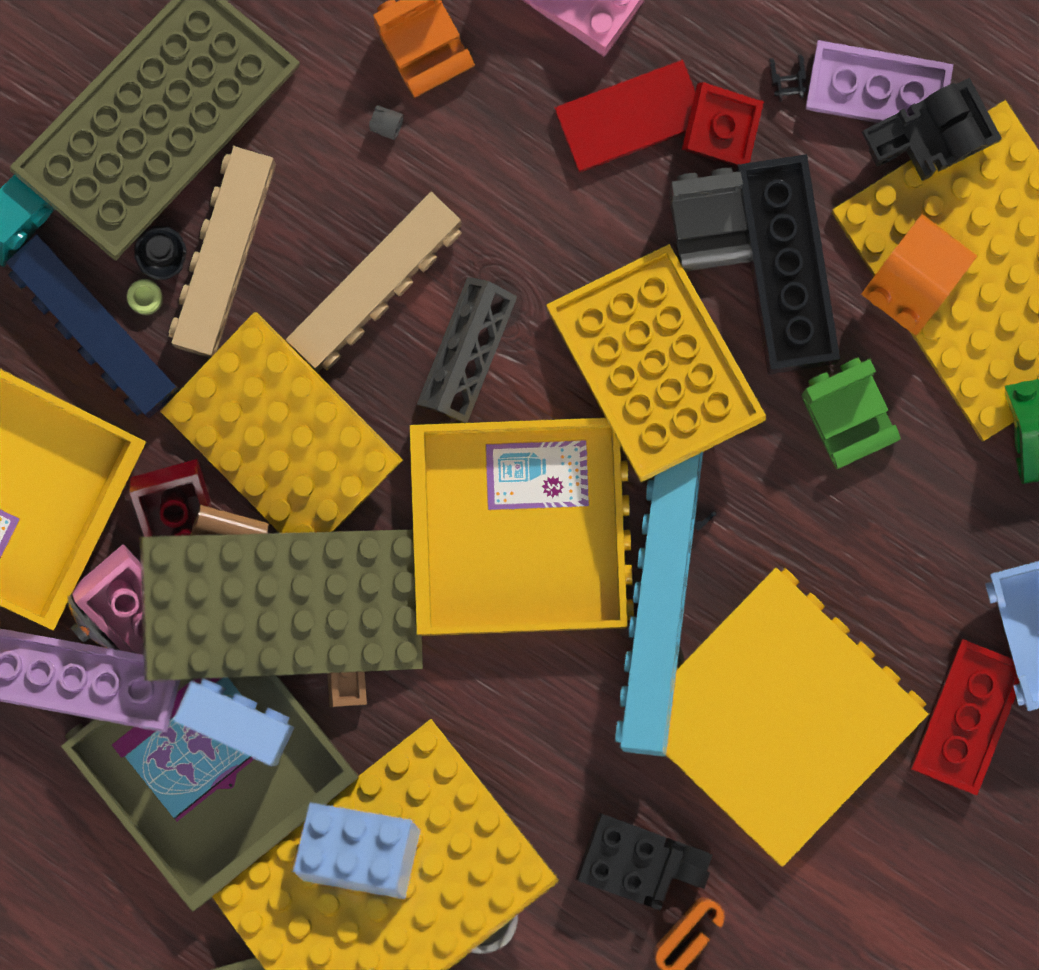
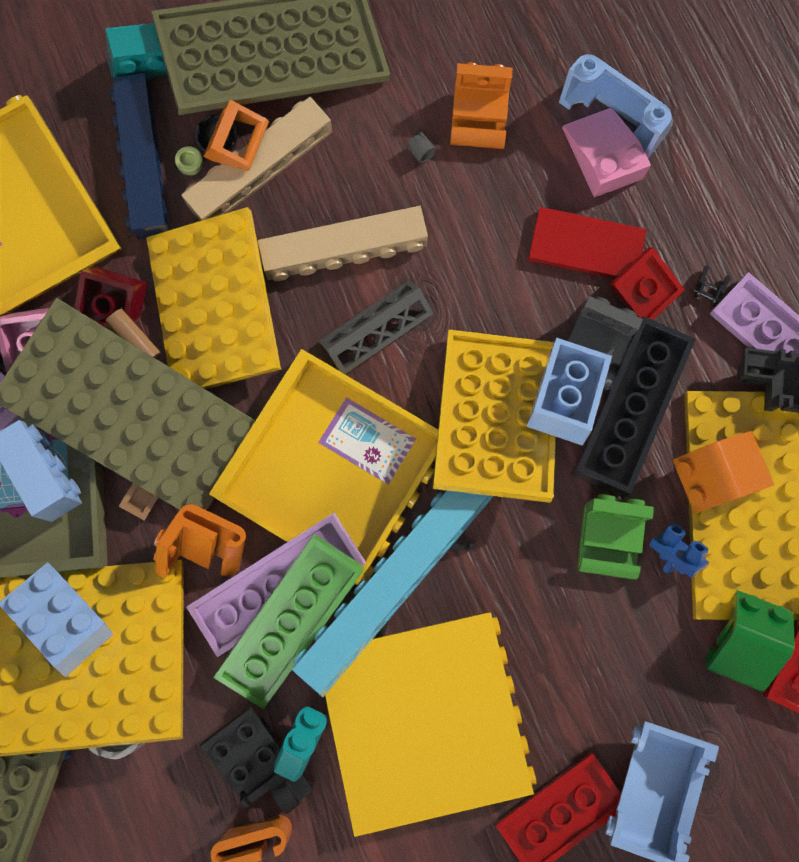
camera: 30 degrees right, 5 degrees down
none -> orange piece [153,504,246,578]
none -> lavender plate [186,512,366,657]
none -> orange tile [204,100,269,171]
none -> bright green plate [213,534,364,709]
none -> teal brick [274,706,327,782]
none -> light blue brick [526,338,612,445]
none -> blue hips [649,524,709,578]

